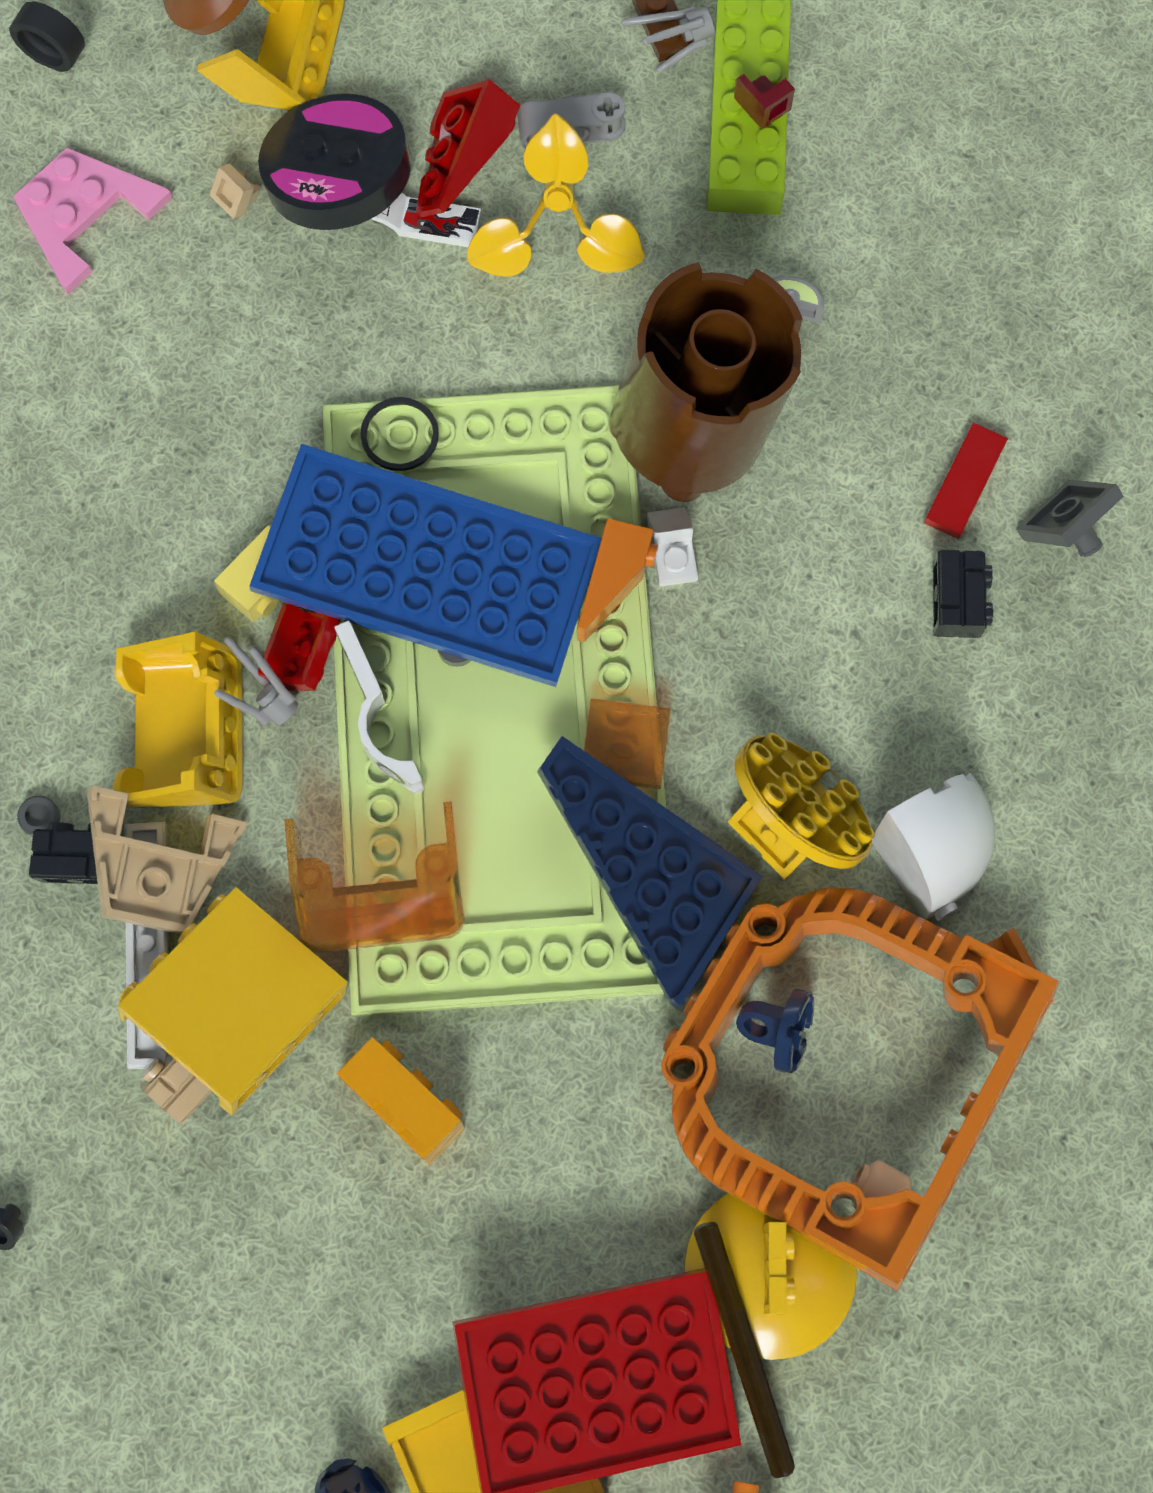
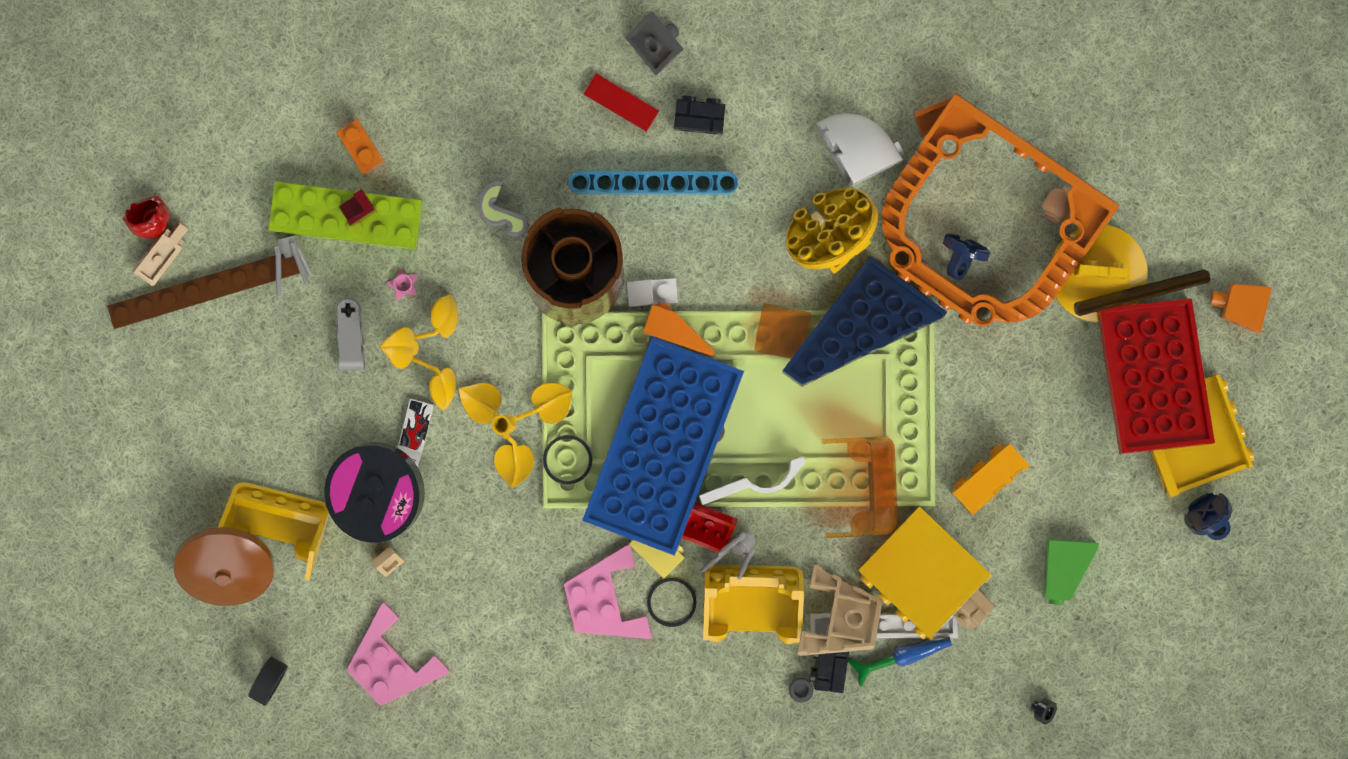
camera: 85 degrees left, 15 degrees up
red wedge [415,79,521,217] -> none
none -> orange brick [337,119,385,175]
none -> bright pink plate [387,268,418,300]
none -> yellow plant [459,383,573,488]
none -> bright pink wing [564,545,652,639]
none -> dark azure beam [569,171,738,195]
none -> black piece [647,578,697,627]
none -> blue piece [848,637,952,687]
none -> bright green slope [1043,539,1099,605]

